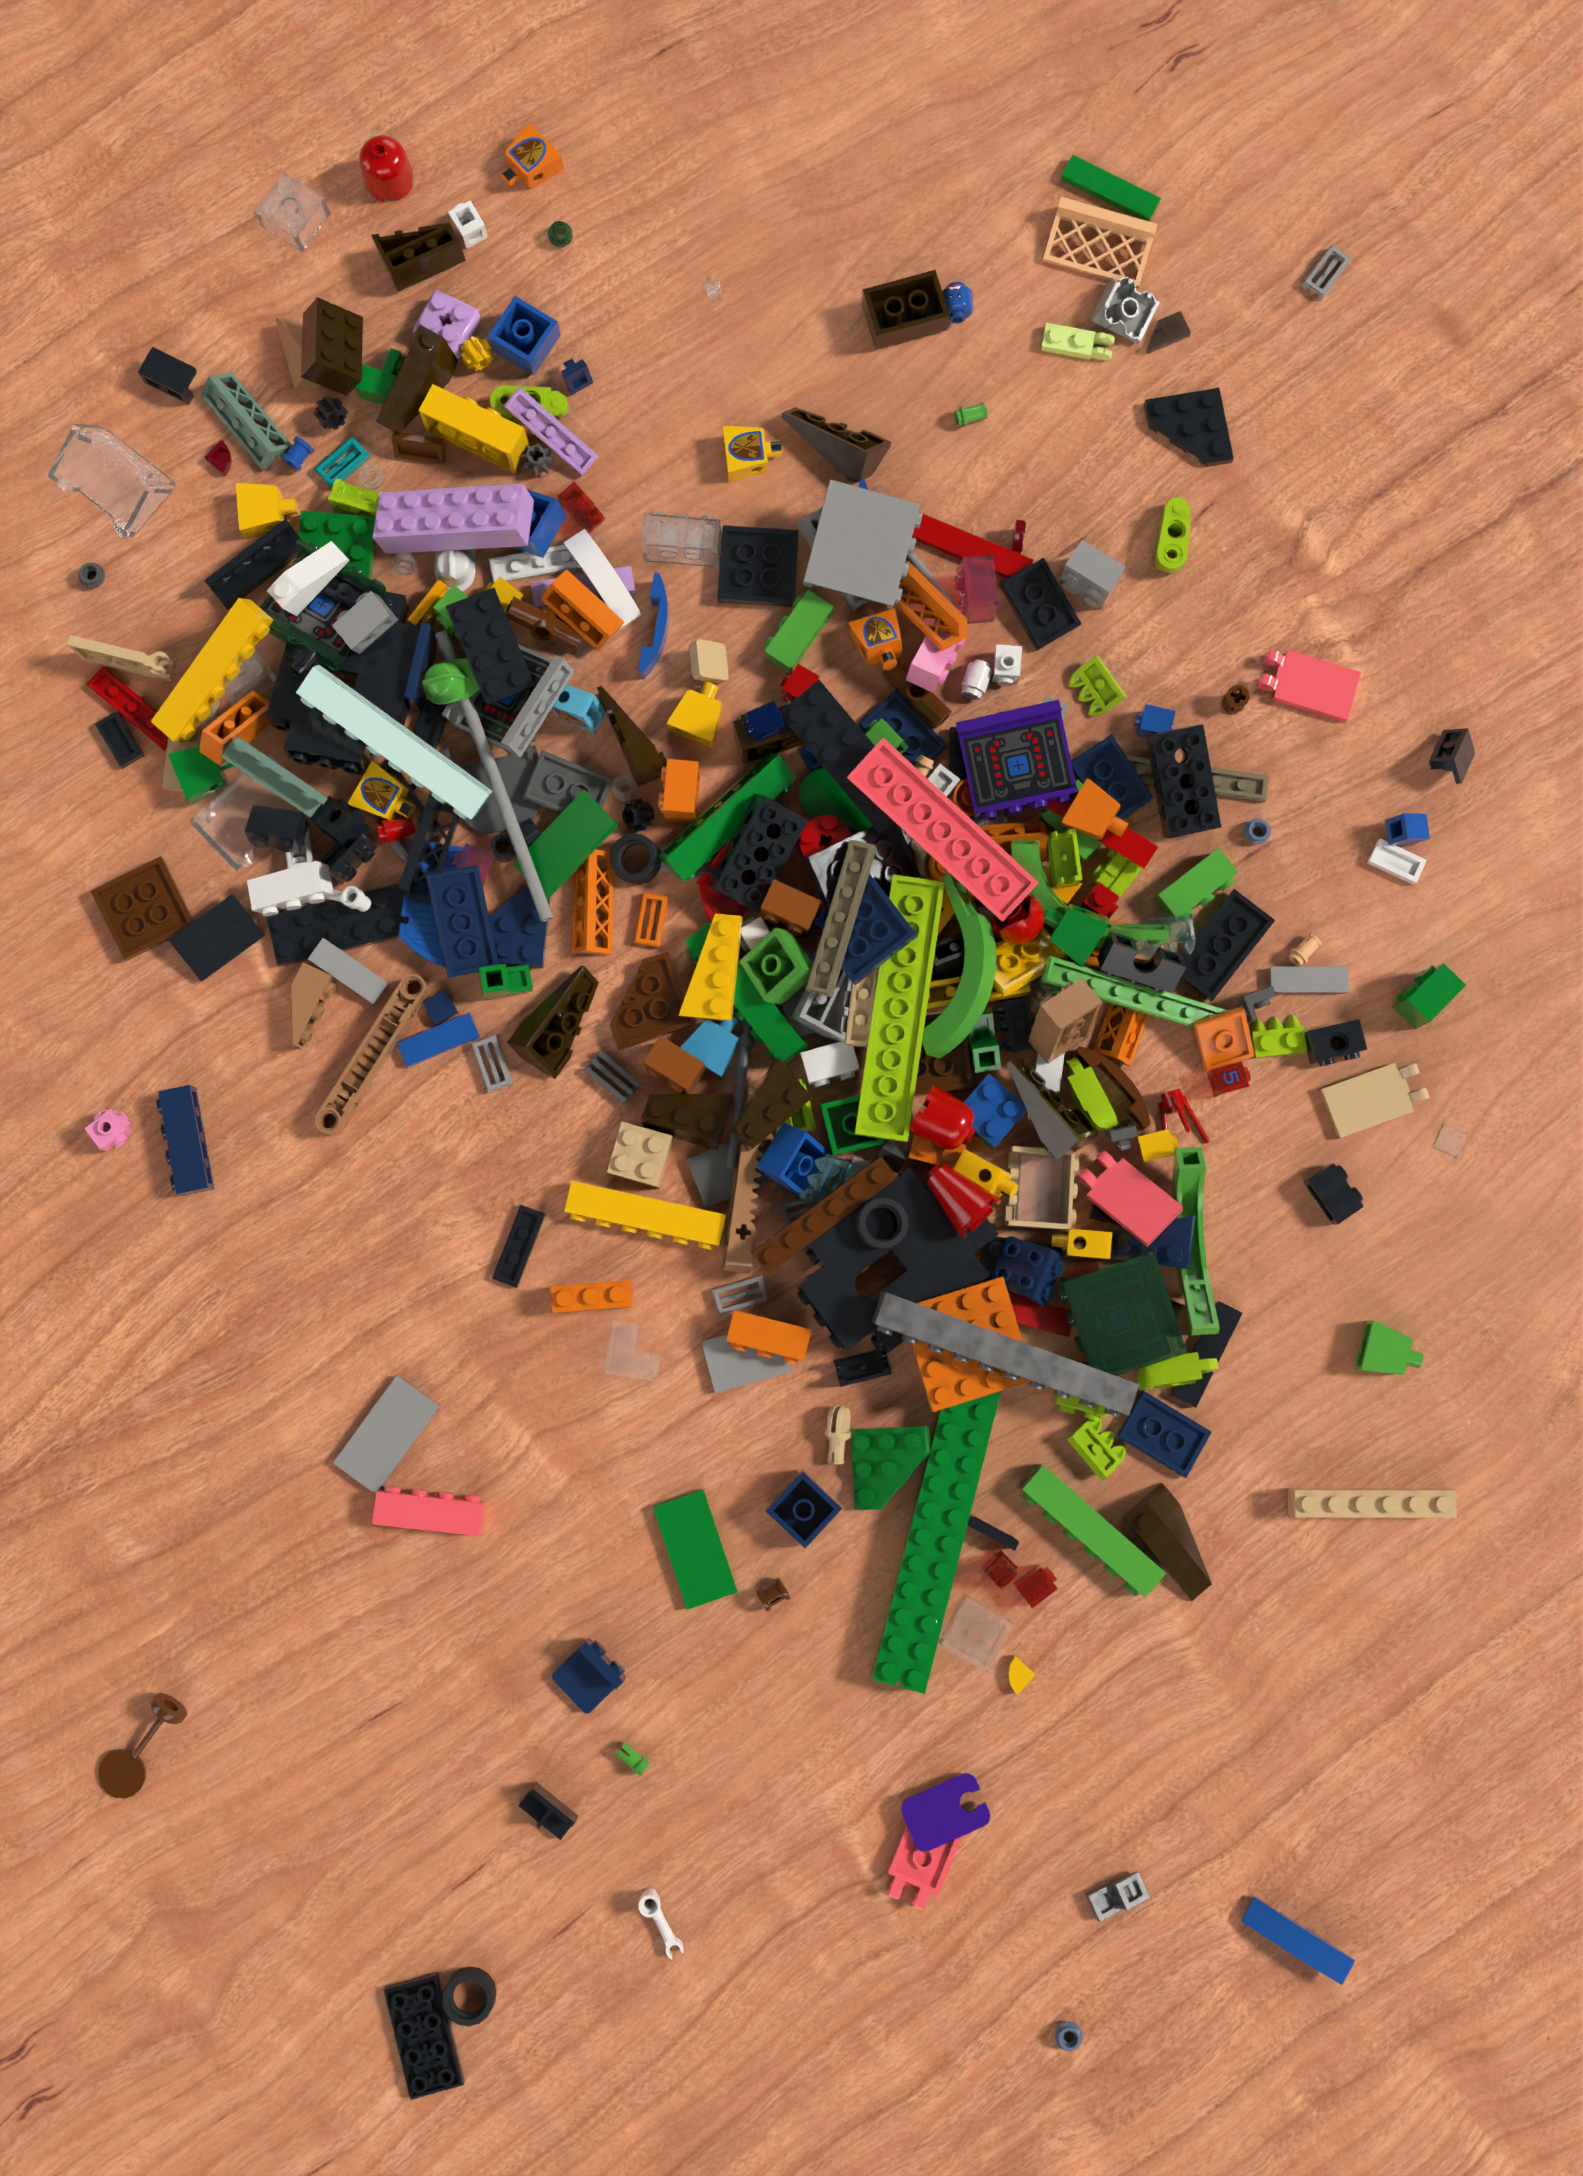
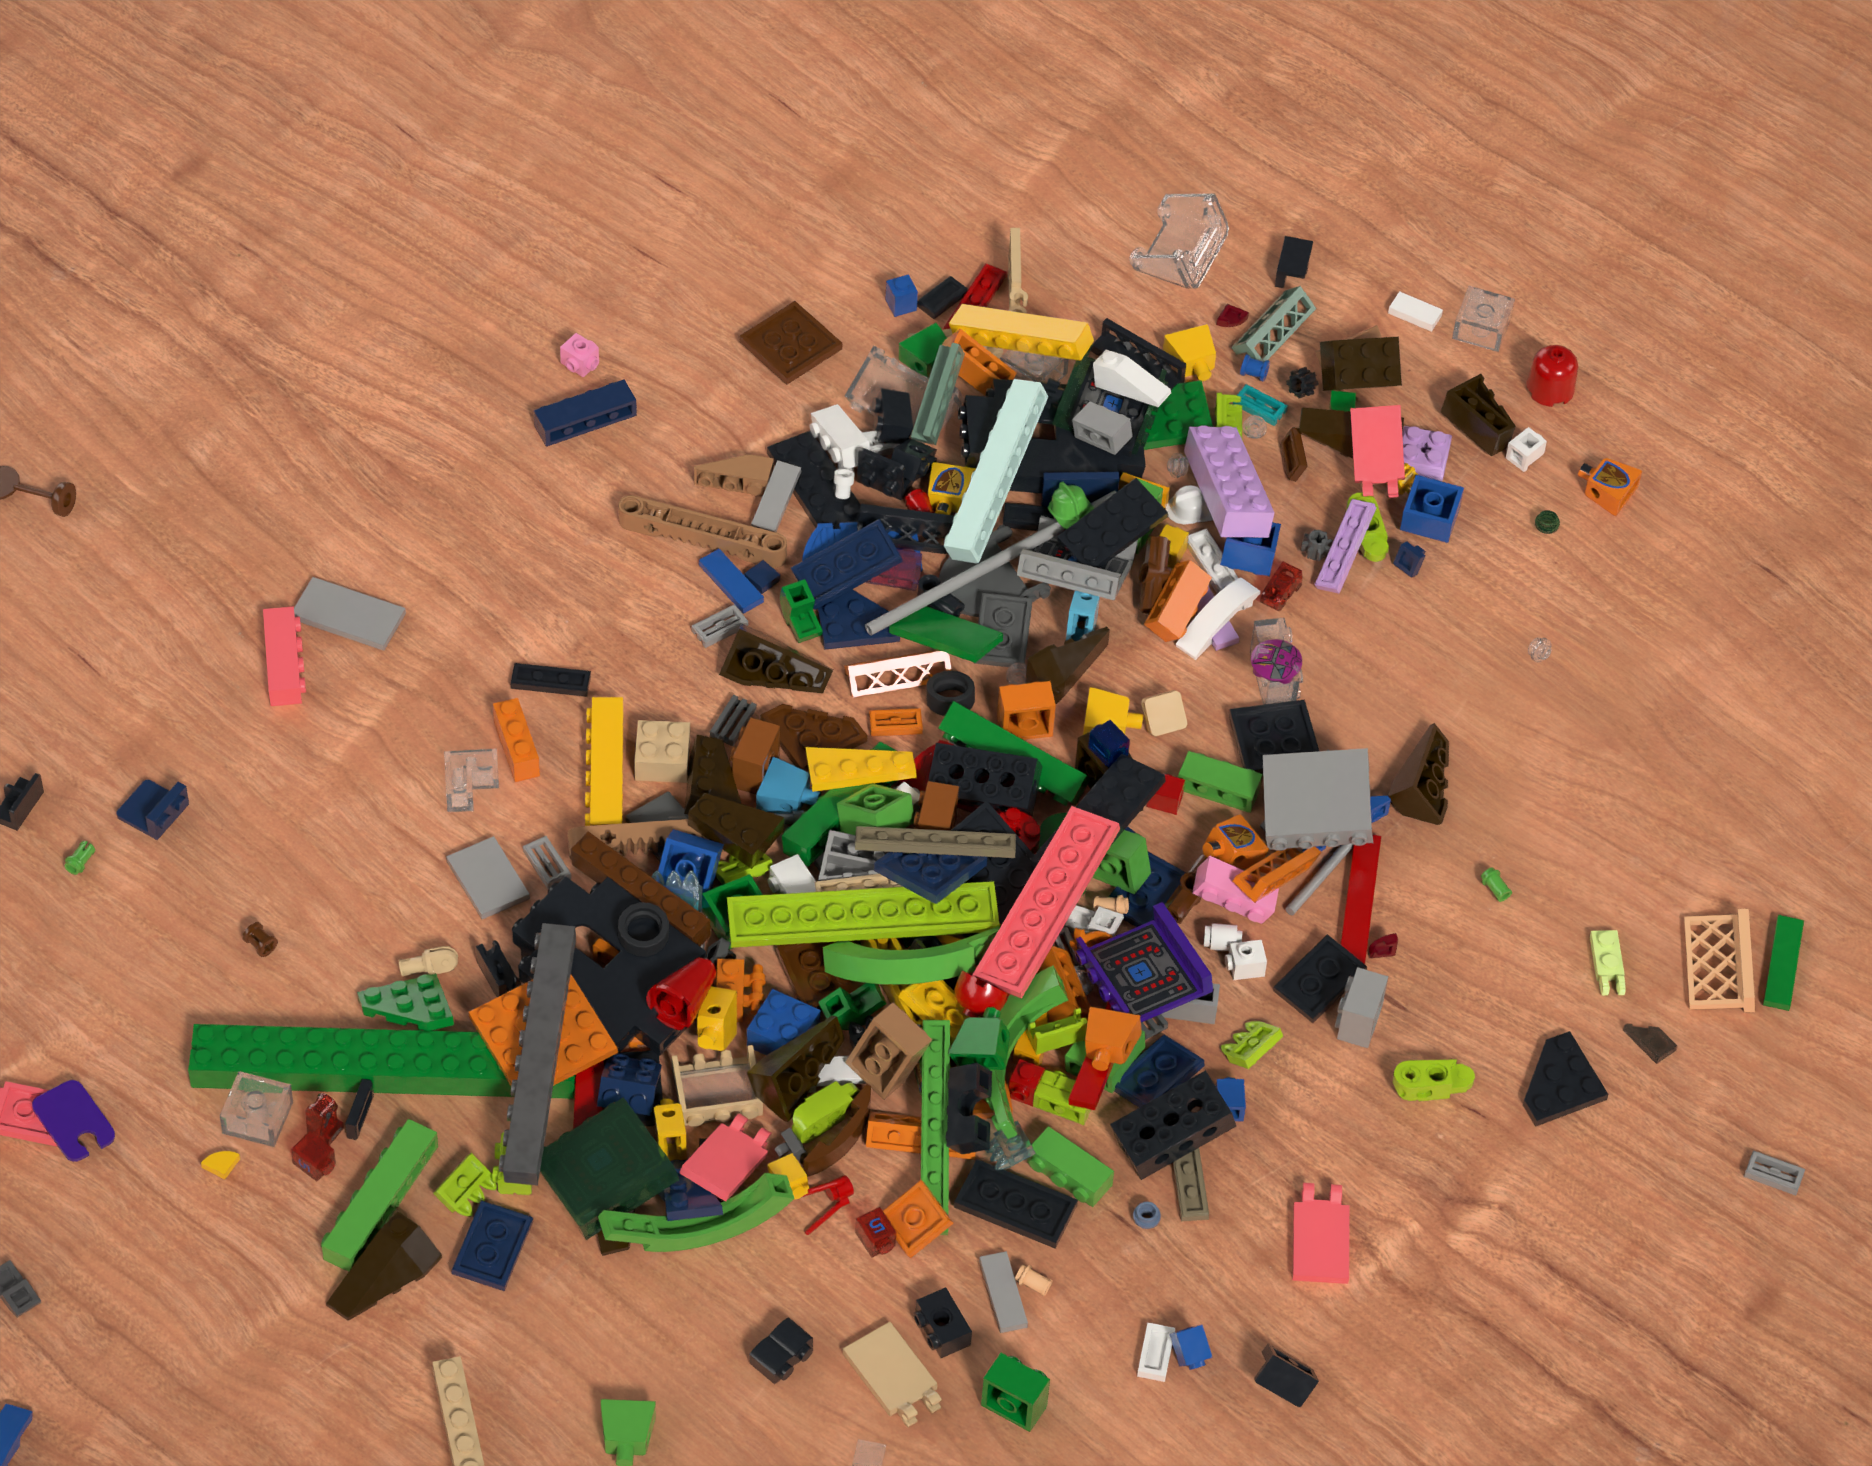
camera: 75 degrees right, 30 degrees down
dark grey plate [79,563,105,589] -> none
black tile [168,893,265,982] -> none
yellow brick [419,384,529,475] -> none
black gear [622,798,655,832] -> none
blue slope [638,572,669,679] -> none
green tile [653,1489,738,1610] -> none
torso [723,426,782,482] -> none
orange brick [726,1310,812,1365] -> none
dark blue brick [766,1469,842,1549] -> none
dark brown brick [861,270,950,350] -> none
red cylinder [909,1085,976,1150] -> none
blue head [942,282,973,324] -> none
clear pink brick [955,555,999,624] -> none
light grey slope [1090,277,1160,344] -> none
lime piece [1137,1352,1219,1391] -> none
black tile [1171,1301,1242,1408] -> none
reddish brown bush [1222,685,1250,715] -> none
dark grey bracket [1237,986,1277,1023] -> none
lime plate [1250,1014,1307,1059] -> none
none -> blue brick [885,274,918,317]
none -> magenta dish [1251,639,1302,684]
none -> coral tile [1351,405,1405,498]
none -> white tile [1388,291,1443,332]

